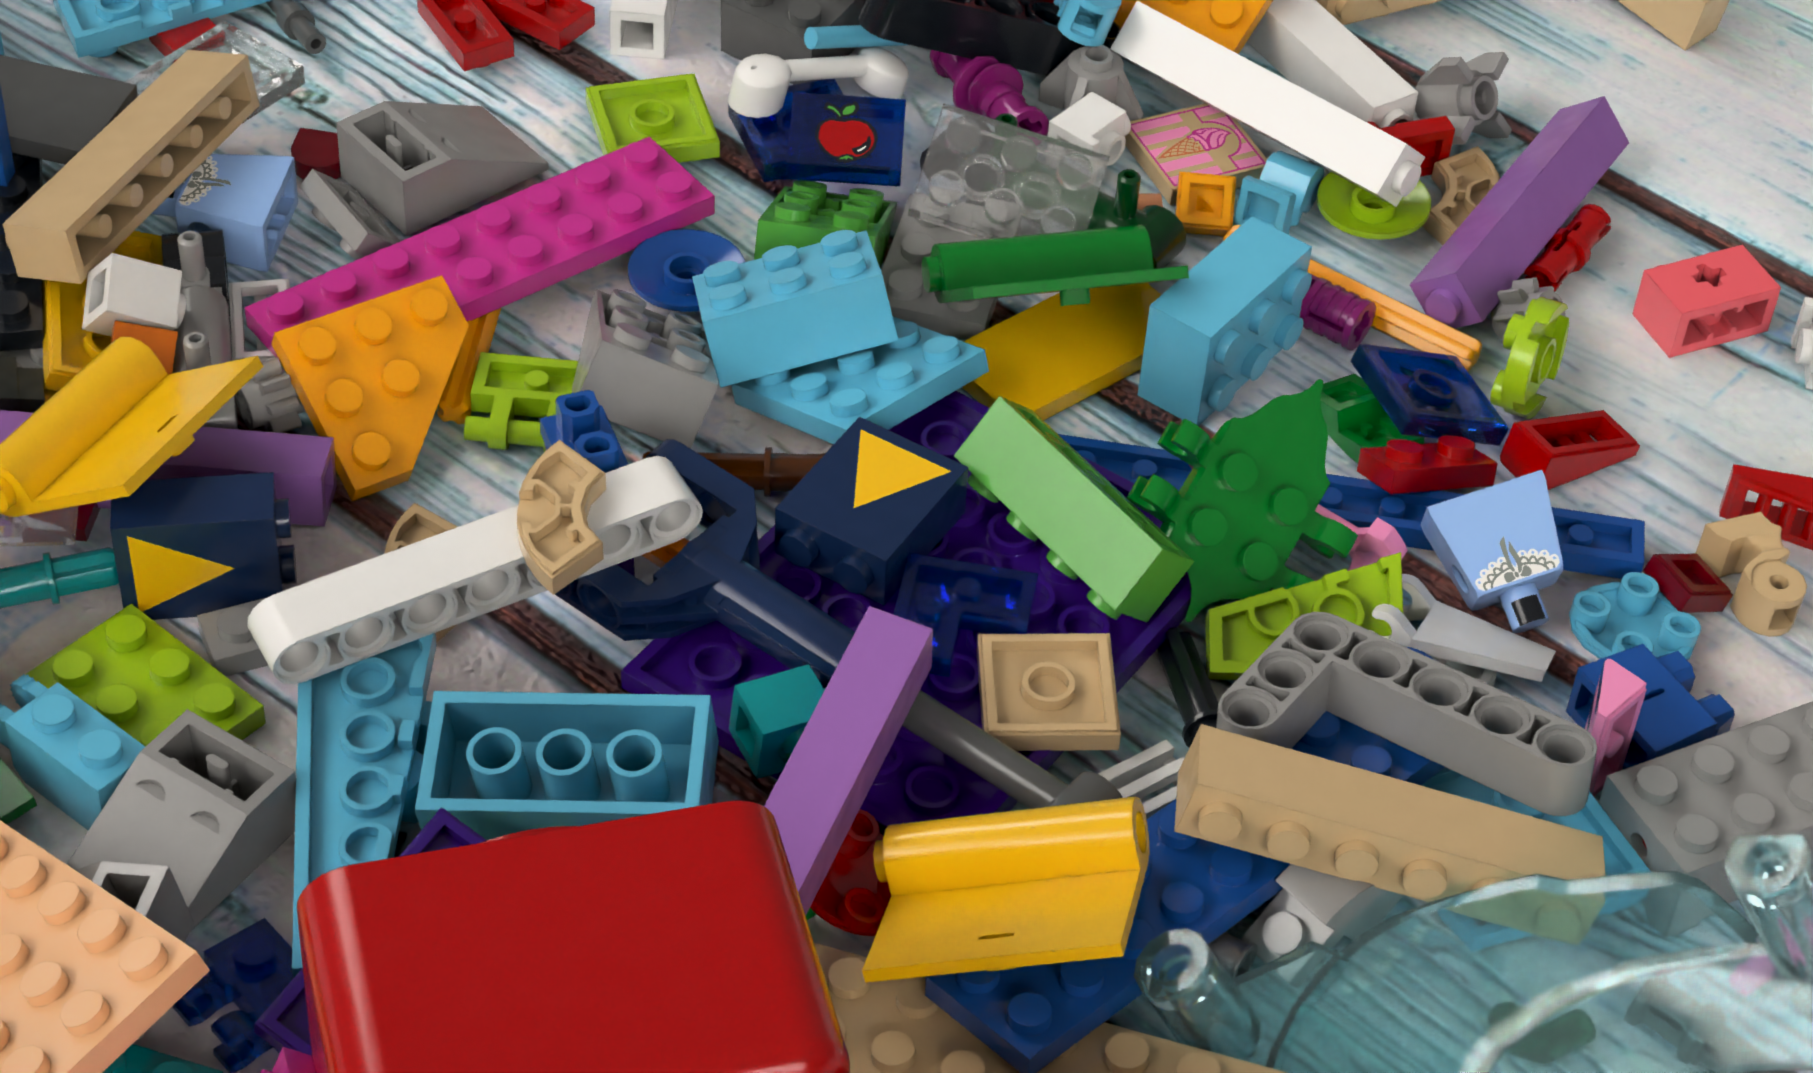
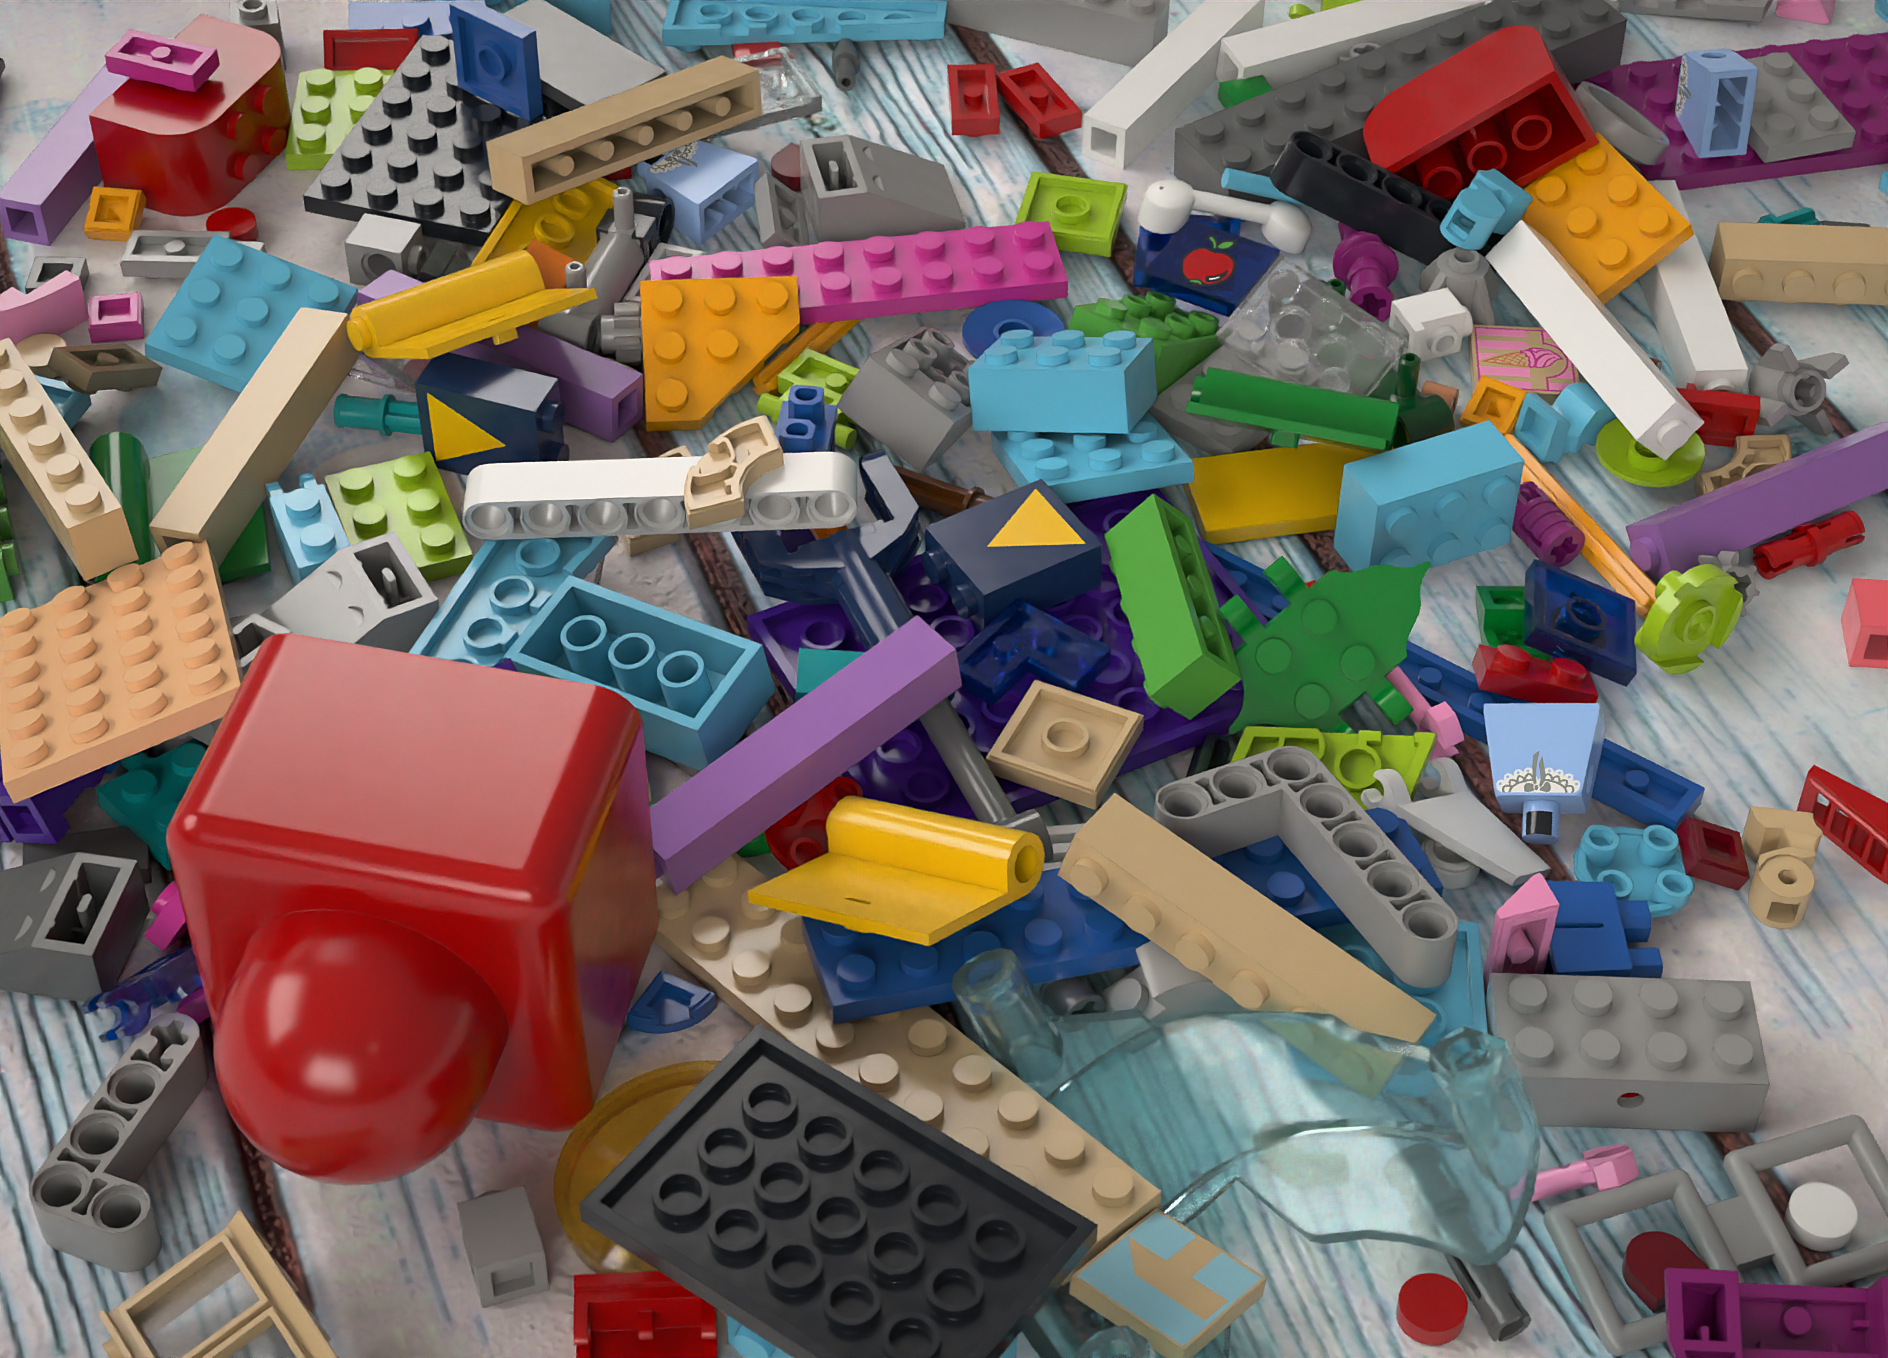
camera: 30 degrees right, 0 degrees up
white brick [82,253,186,337] -> none
red slope [1500,410,1640,490] -> none

